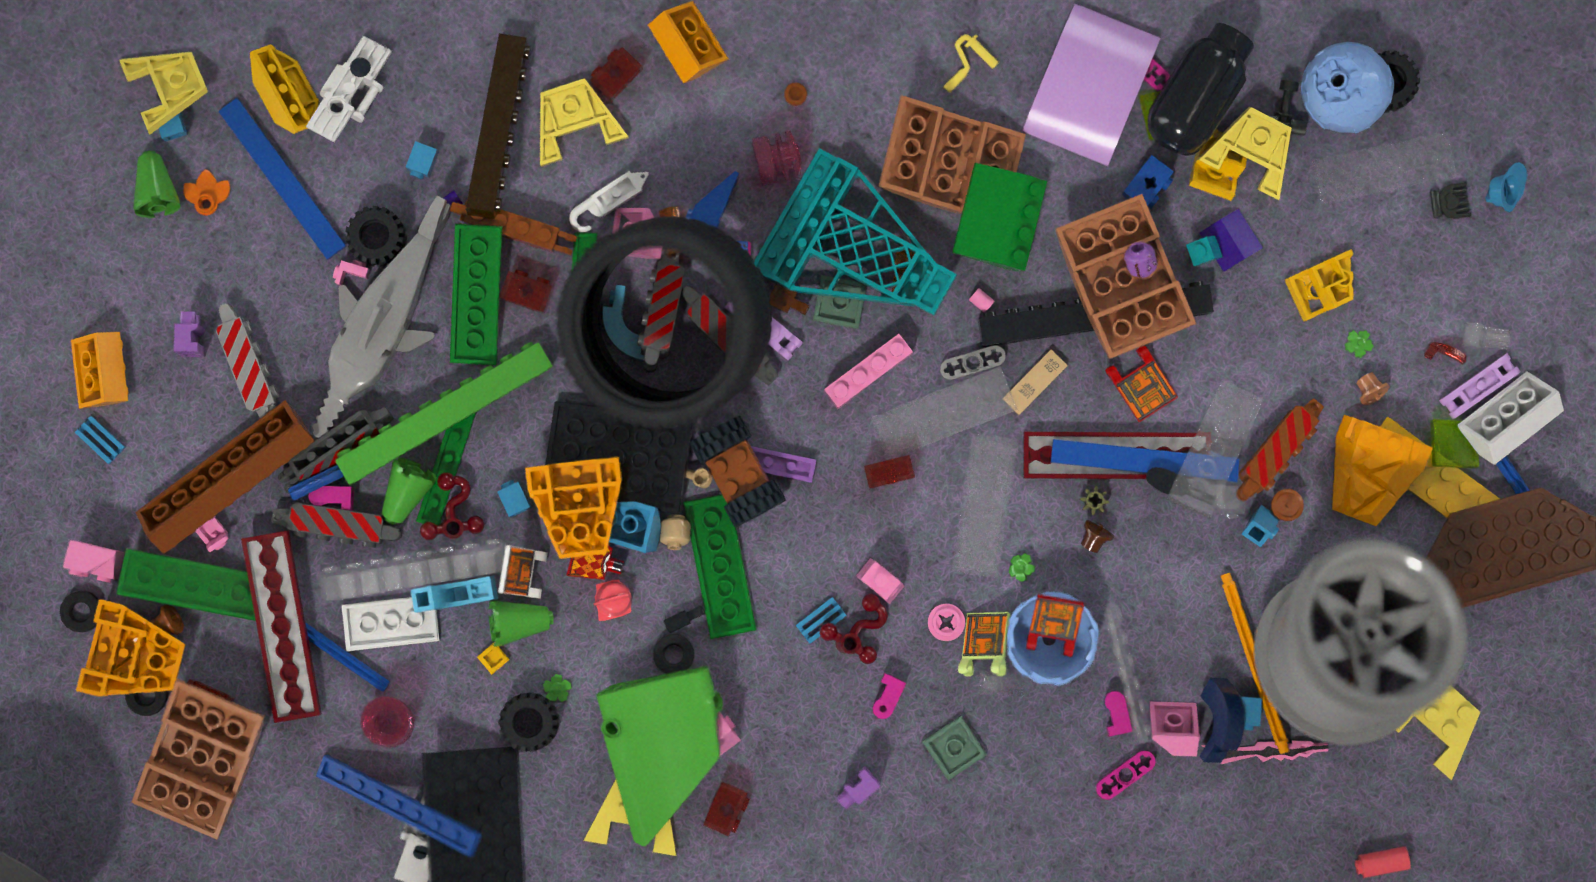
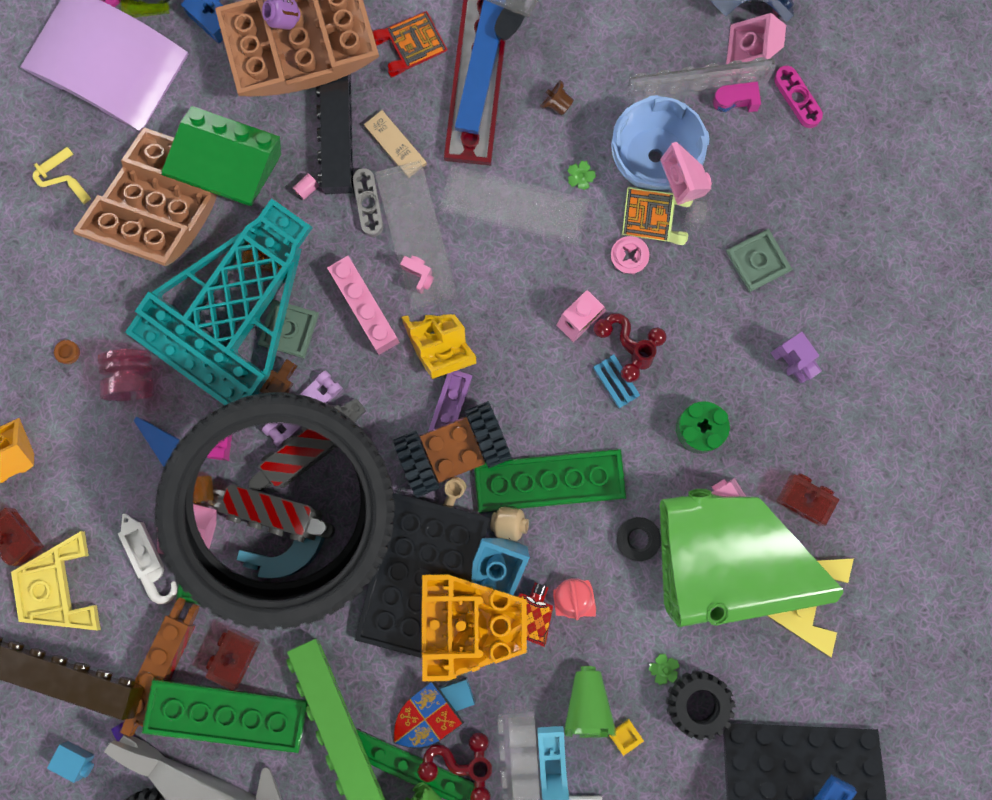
camera: 80 degrees left, 5 degrees down
flag [499,545,548,599] -> none
black bar [663,606,705,633] -> none
clear red brick [863,455,915,490] -> none
dark pink leg [873,673,906,719] -> none
flag [1026,594,1084,657] -> none
olive gear [1079,486,1109,515] -> none
none -> shield [394,681,464,748]
none -> bright pink bracket [400,255,434,294]
none -> yellow slope [402,314,477,379]
none -> bright pink slope [660,142,712,205]
none -> green brick [676,401,730,454]

